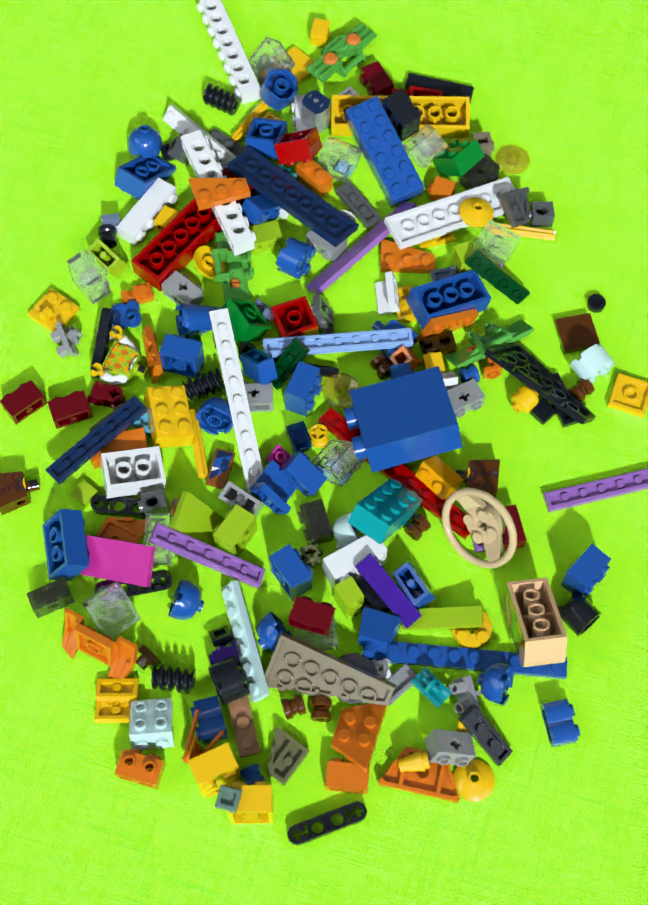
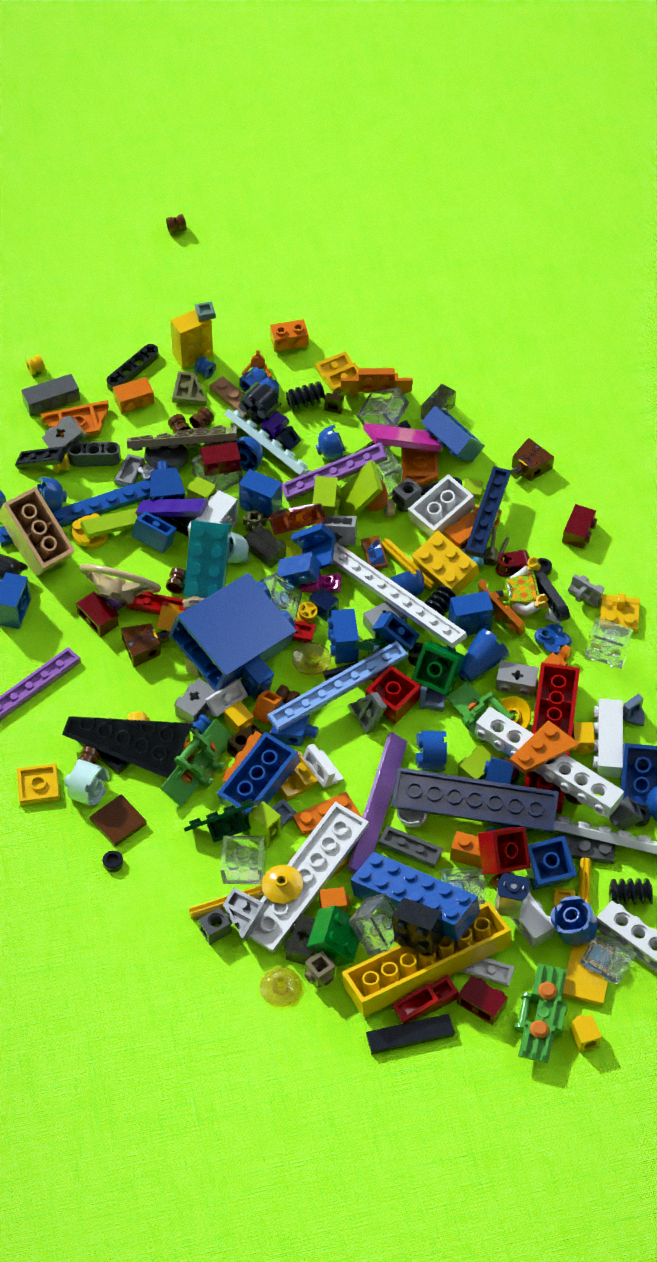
camera: 150 degrees right, 10 degrees down
dark red brick [47,390,93,429] -> none
lime brick [86,238,130,279] -> none
black wheel [98,224,117,248] -> none
light aqua bracket [129,698,174,750] -> none
yellow brick [188,742,242,798] -> none
orange wing [331,703,388,773] -> none
yellow cone [398,750,430,772] -> none
teal hips [410,667,452,708] -> none
light grey hips [449,675,482,714] -> none
yellow dish [453,759,495,802] -> none
none -> dark grey brick [21,374,80,416]
none -> yellow wheel [25,354,45,375]
none -> dark grey beam [67,442,121,467]
none -> tan axle [182,596,205,609]
none -> clear red slope [269,503,327,535]
none -> black tile [533,558,552,576]

